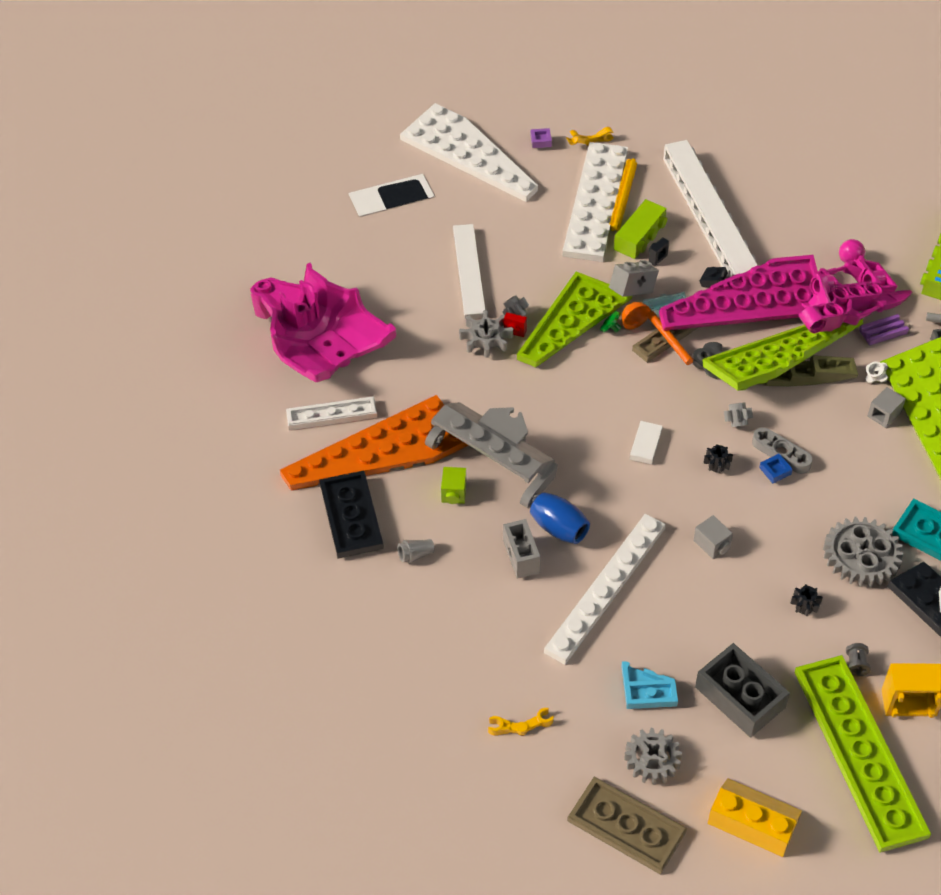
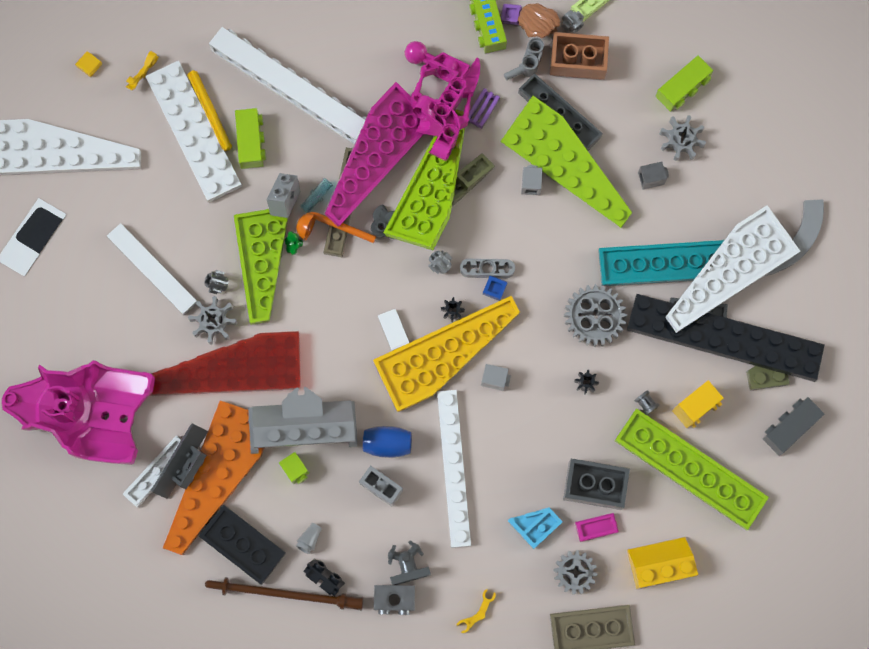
camera: 40 degrees left, 25 degrees up
red plate [504,312,527,337] -> none
medium lavender plate [530,128,552,148] -> none
black plate [648,237,669,266] -> none
black plate [699,267,728,287] -> none
white plate [865,361,888,383] -> none
none -> yellow tile [75,51,102,78]
none -> clear red wing [149,331,301,396]
none -> dark grey bracket [151,423,208,499]
none -> reddish brown bar [205,577,364,611]
none -> black hinge [303,558,345,596]
none -> yellow wing [373,296,520,412]
none -> flat silver brick [374,585,415,615]
none -> dark grey piece [388,540,431,585]
none -> dark pink tile [575,513,619,542]

